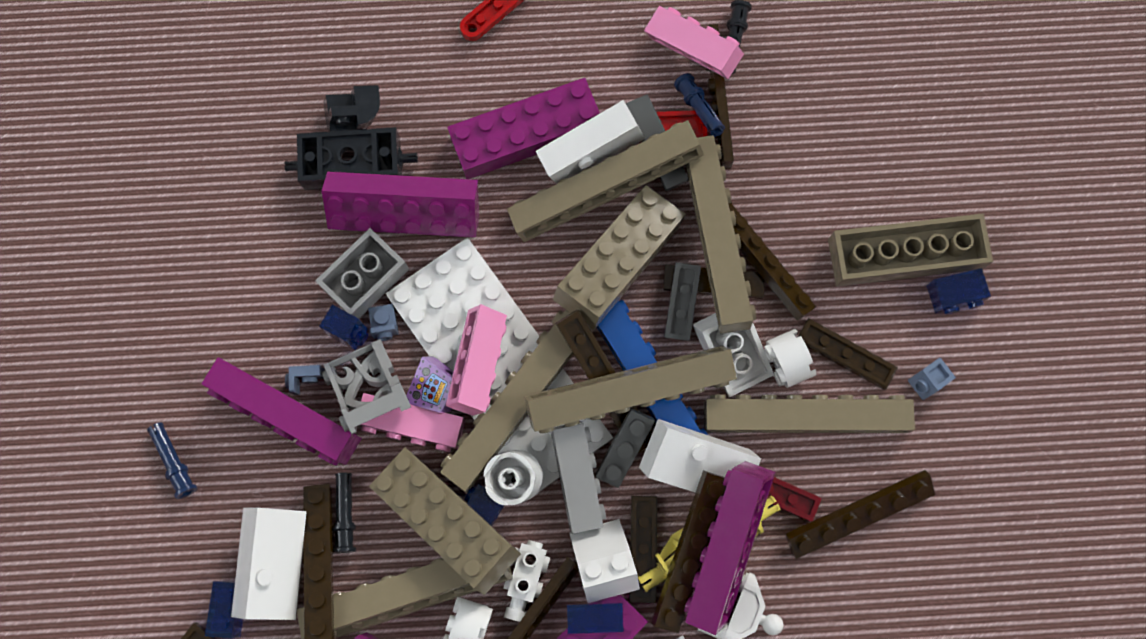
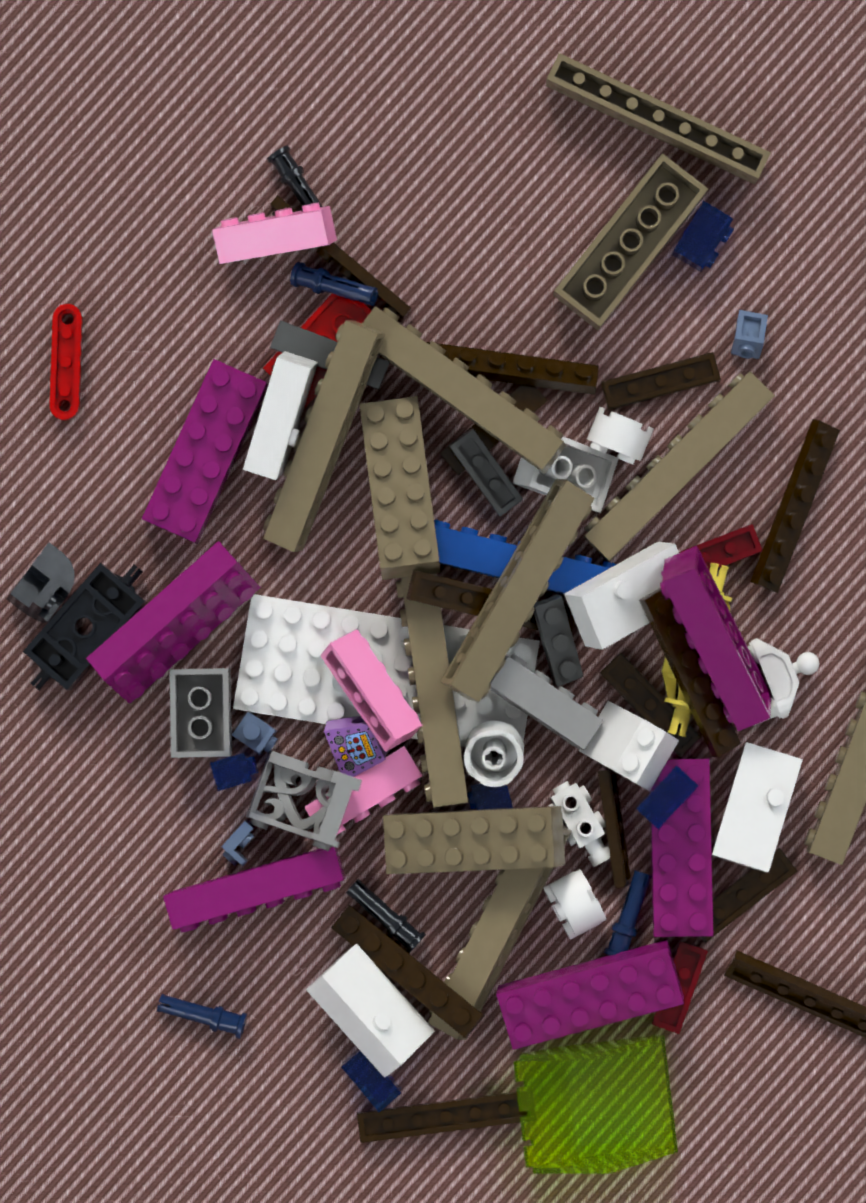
camera: 40 degrees left, 10 degrees up
none -> dark tan brick [546,53,771,184]

